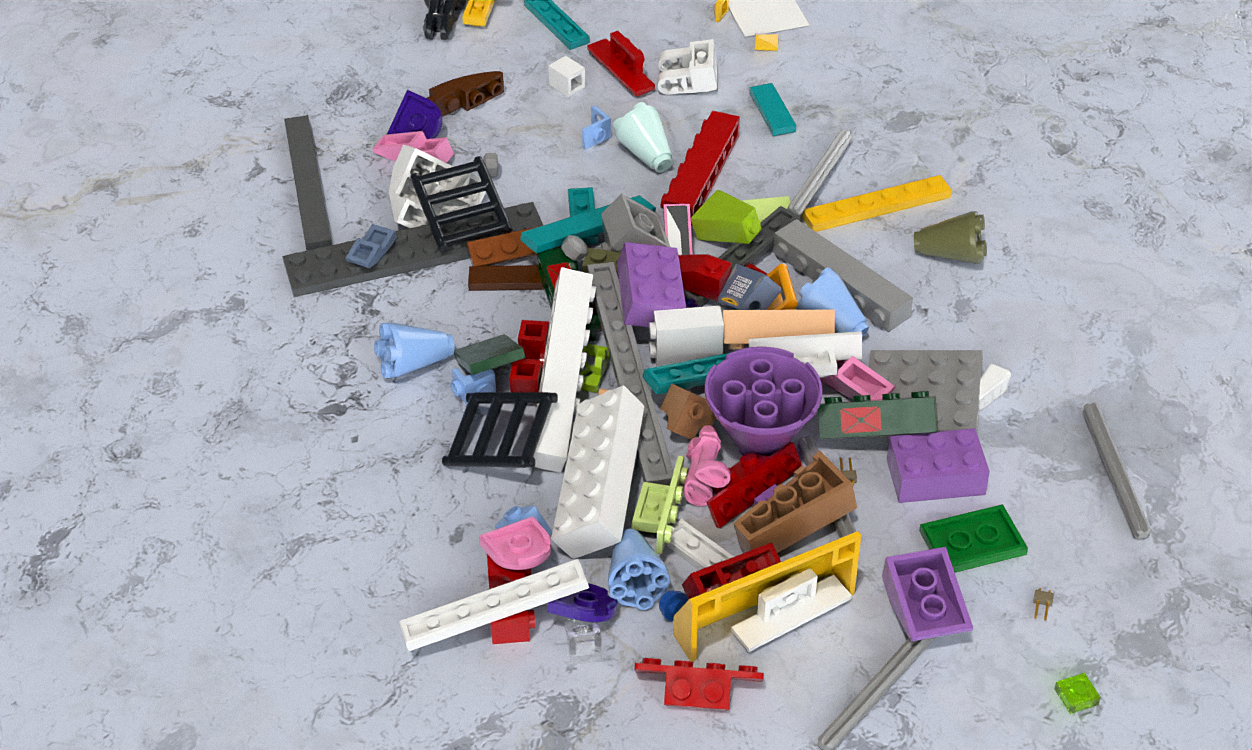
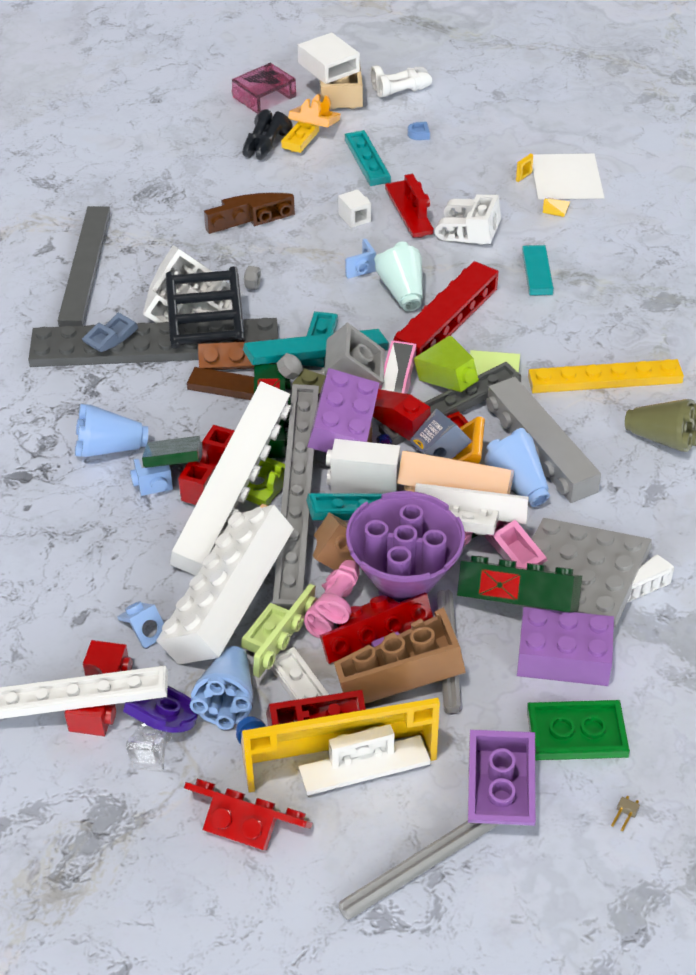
camera: 15 degrees right, 0 degrees up
bright pink slope [372,131,454,163] -> none
dark purple tile [387,90,442,139] -> none
black bar [442,392,558,468] -> none
bright pink tile [479,516,551,570] -> none
light grey axle [787,129,853,216] -> none
dark tan piece [839,458,857,485] -> none
clear neon green plate [1054,672,1101,714] -> none

